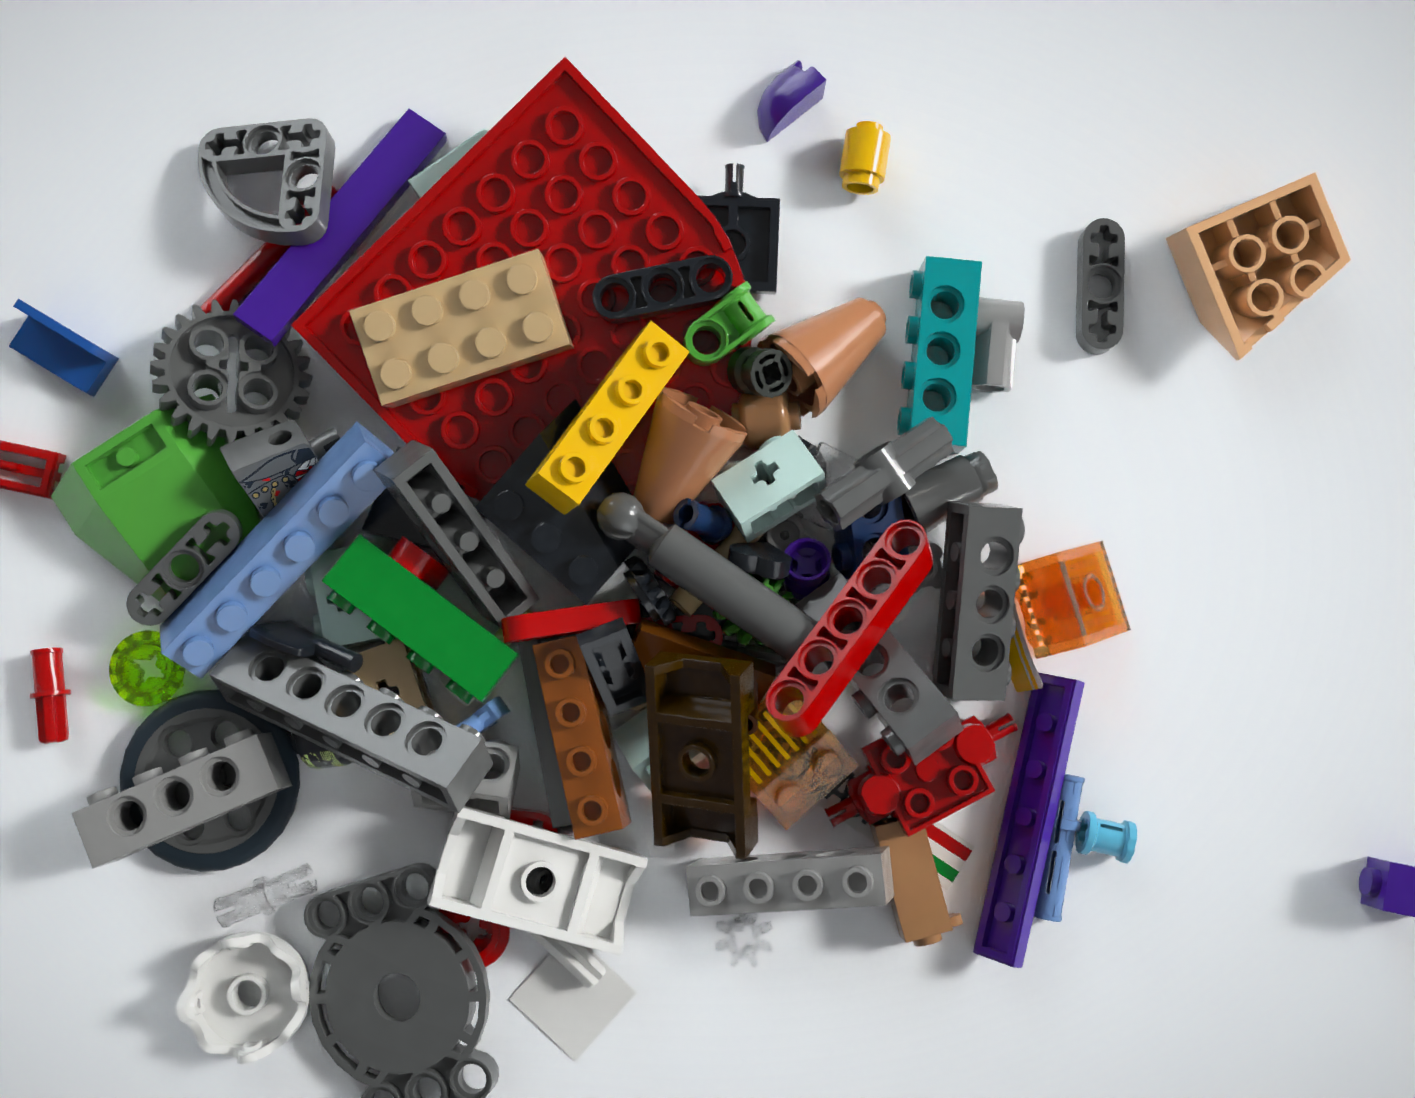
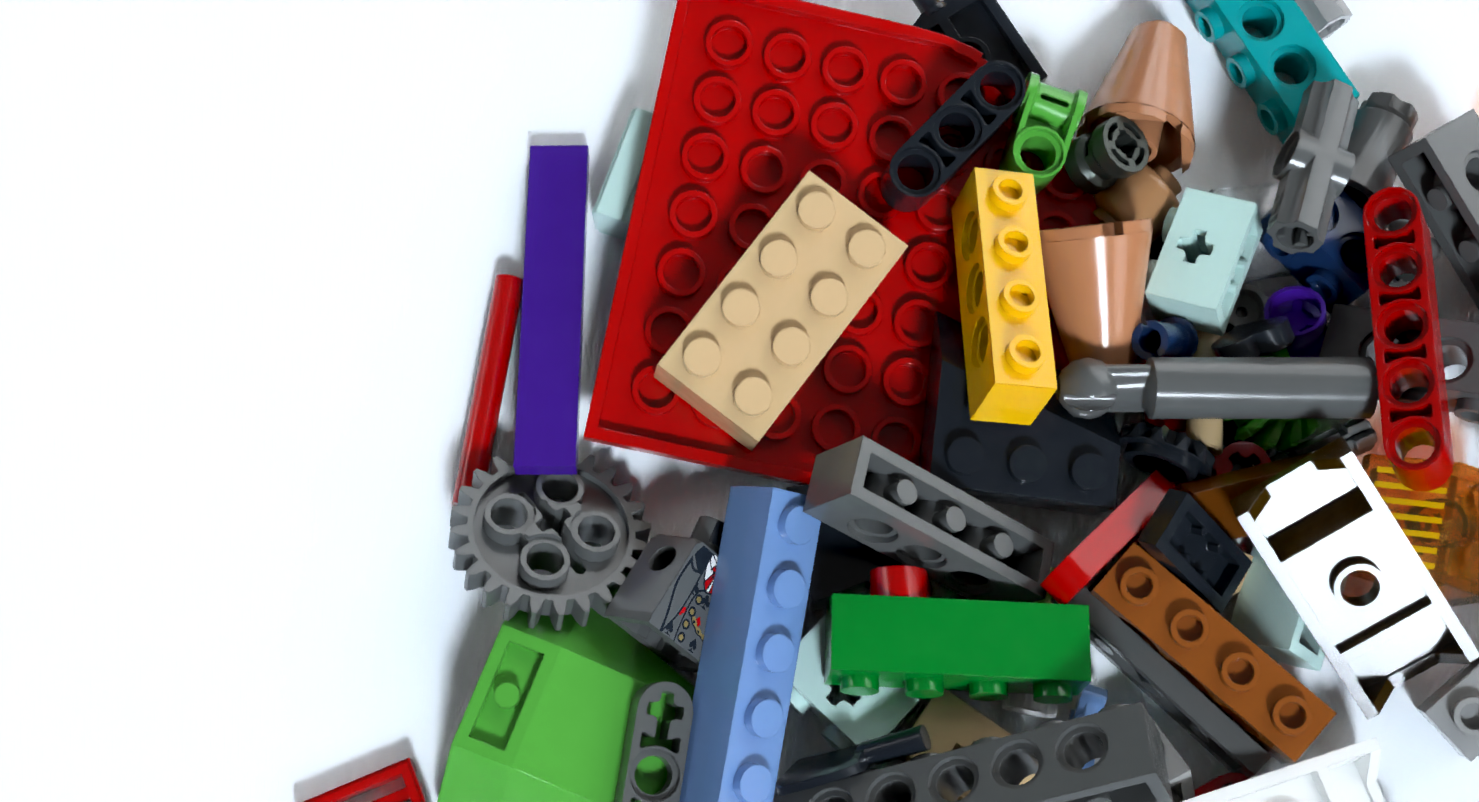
camera: 30 degrees left, 10 degrees down
blue panel [9,298,119,397] -> none
dark grey beam [198,118,336,246] -> none

